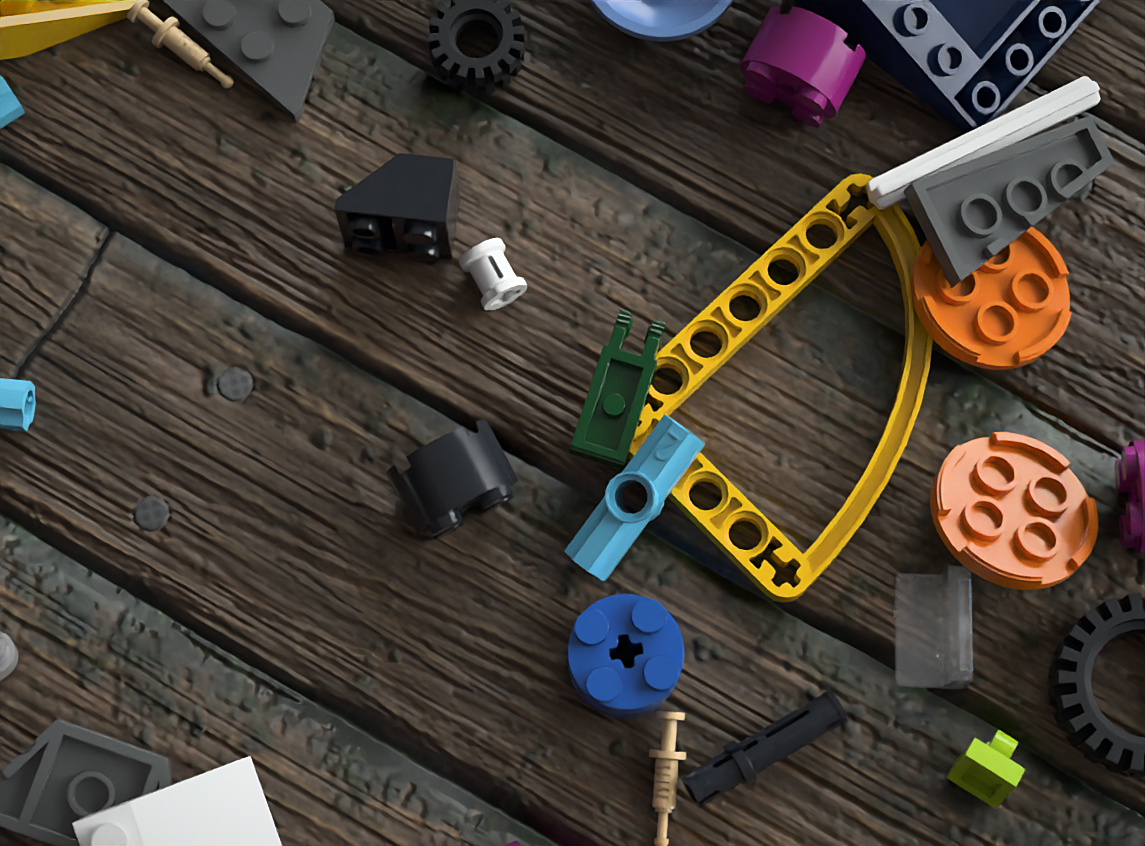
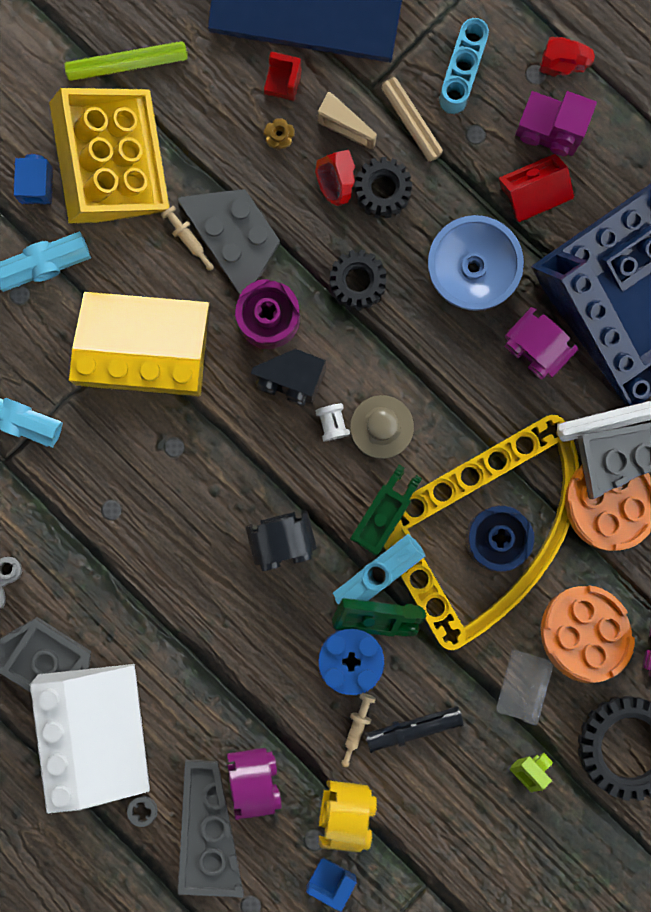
camera: 15 degrees right, 10 degrees up
none -> yellow slope [69,292,209,396]
none -> magenta brick [235,279,300,349]
none -> dark green hinge [332,598,427,637]
none -> dark tan plate [350,395,414,459]
none -> dark blue brick [465,506,534,571]

